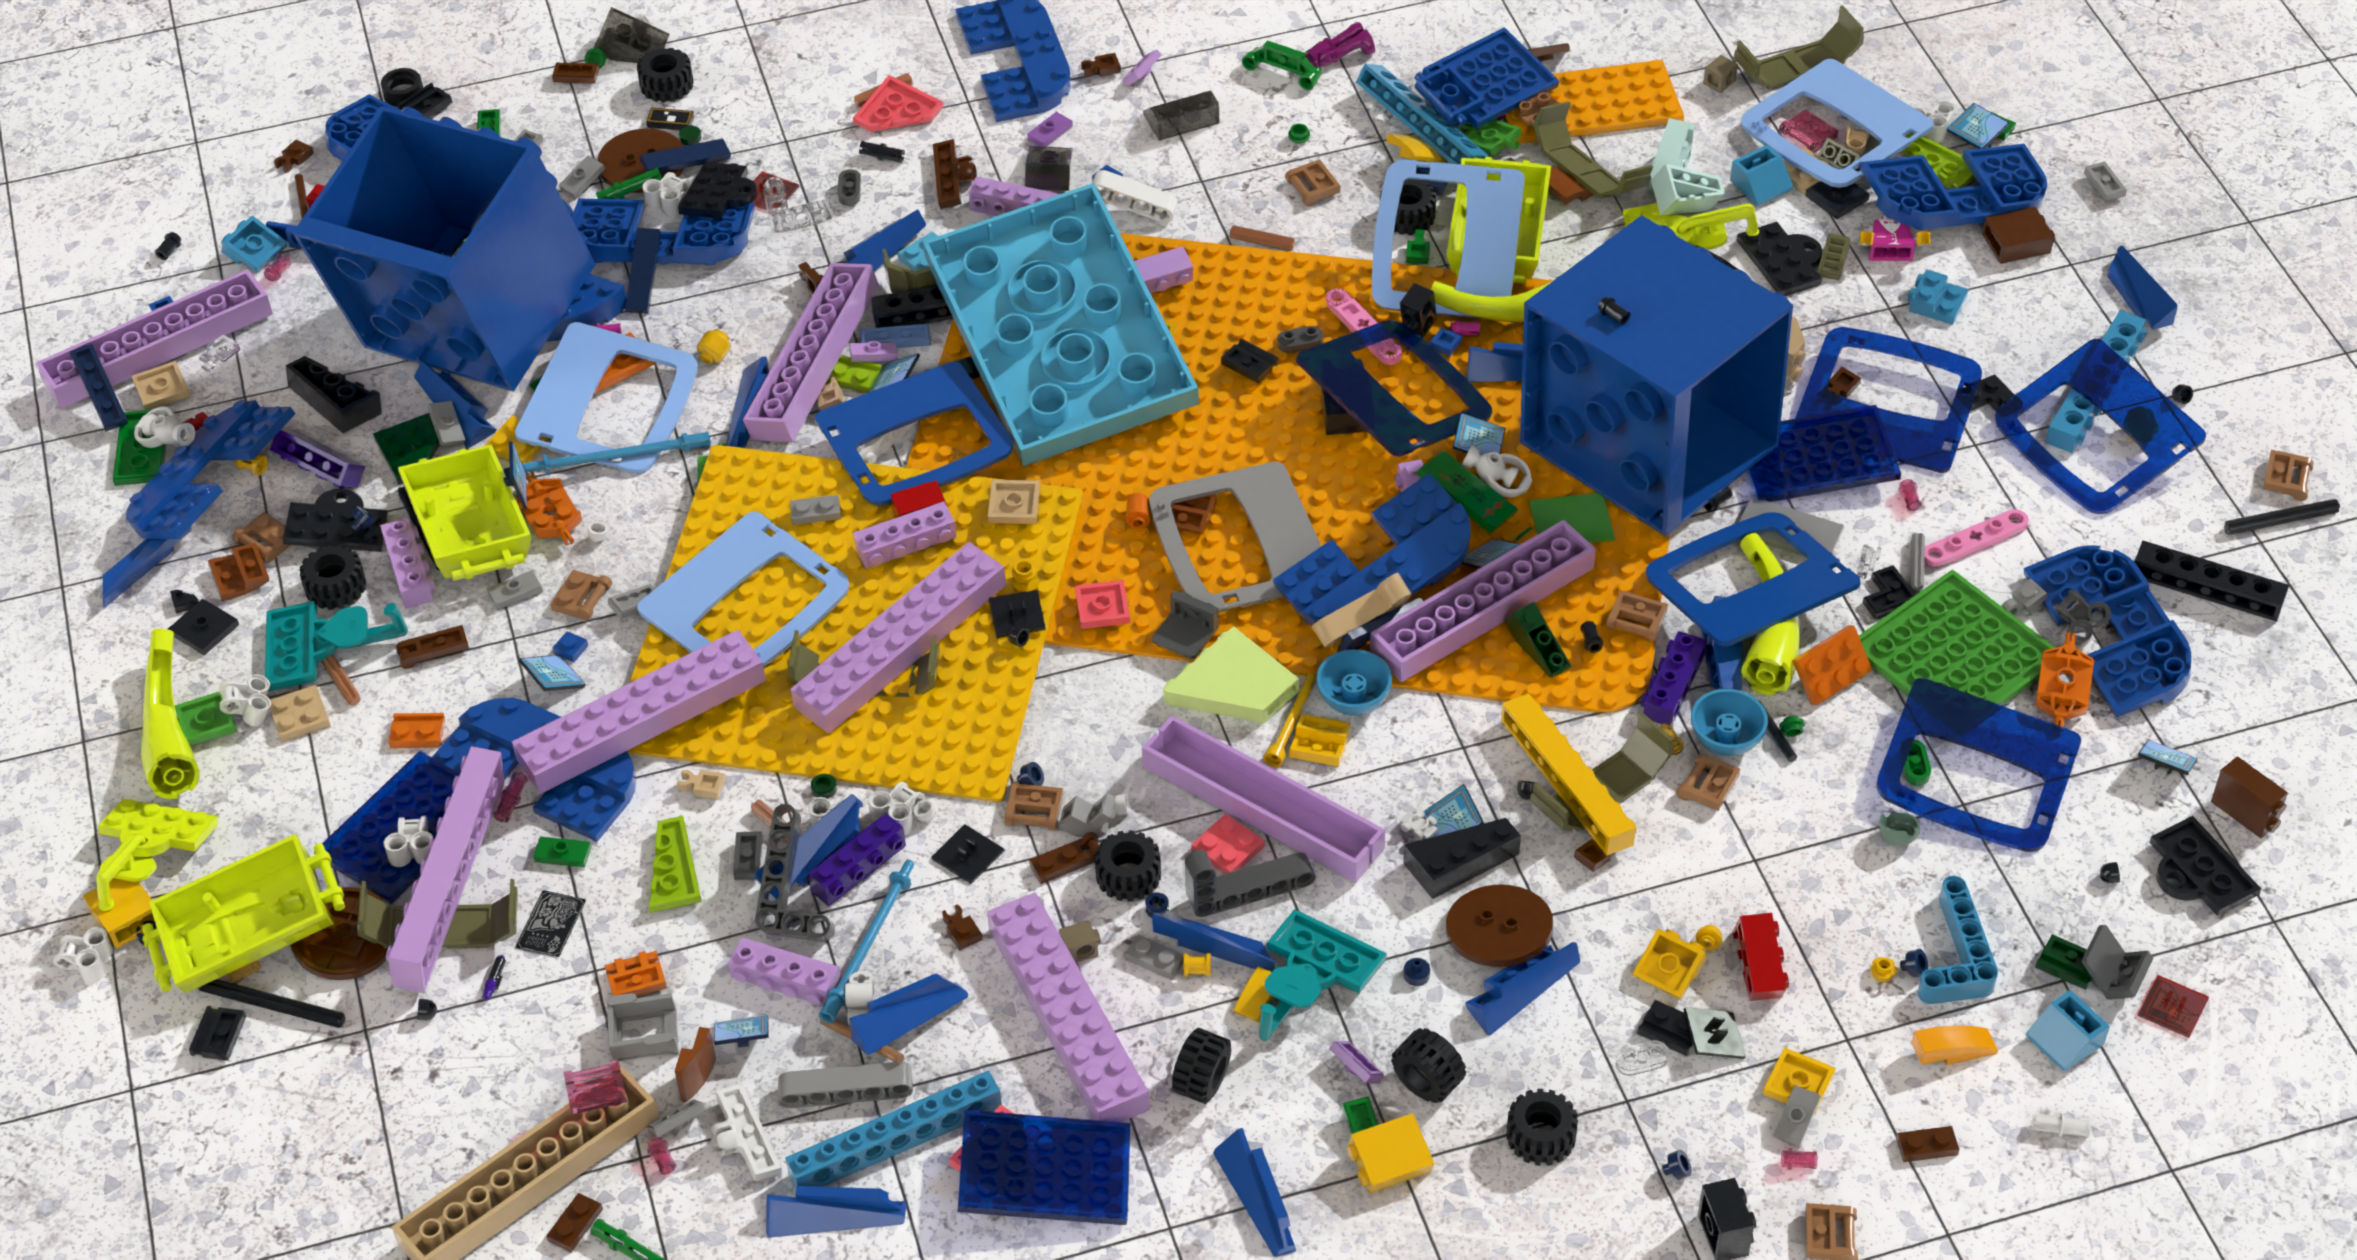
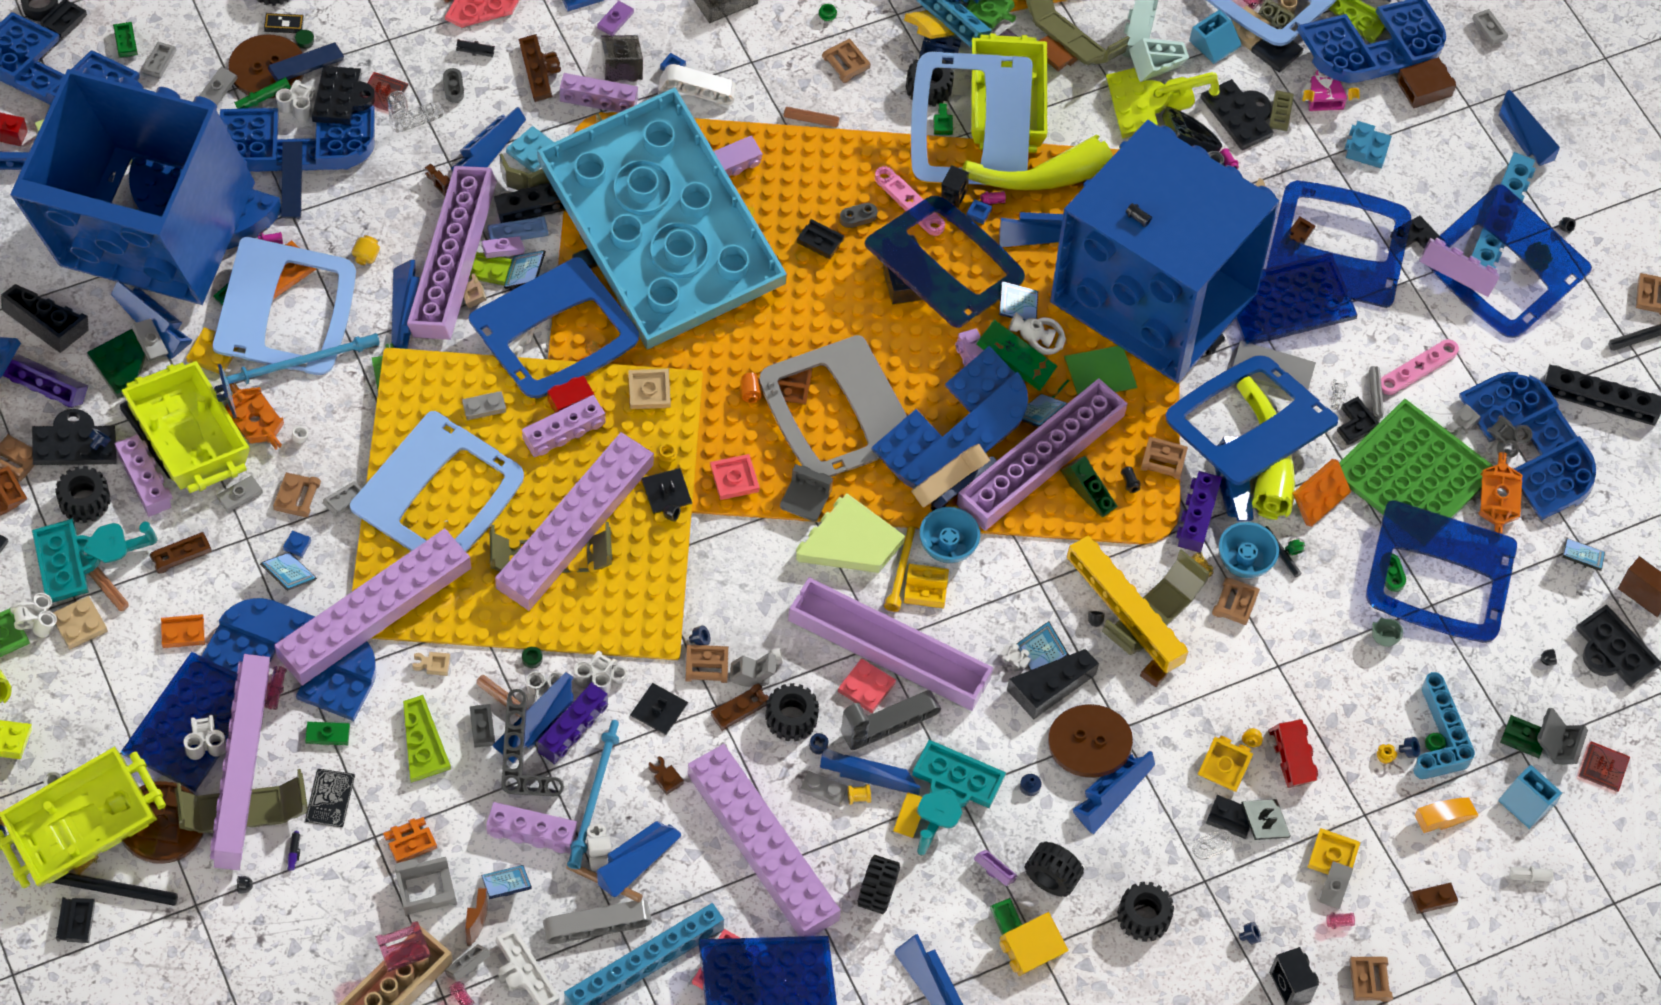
camera: 15 degrees left, 10 degrees up
dark tan brick [1058,920,1101,963] -> none
clear pink pin [1898,479,1922,511] -> none
none -> lavender brick [1419,238,1500,297]
none -> green plate [1425,733,1446,752]

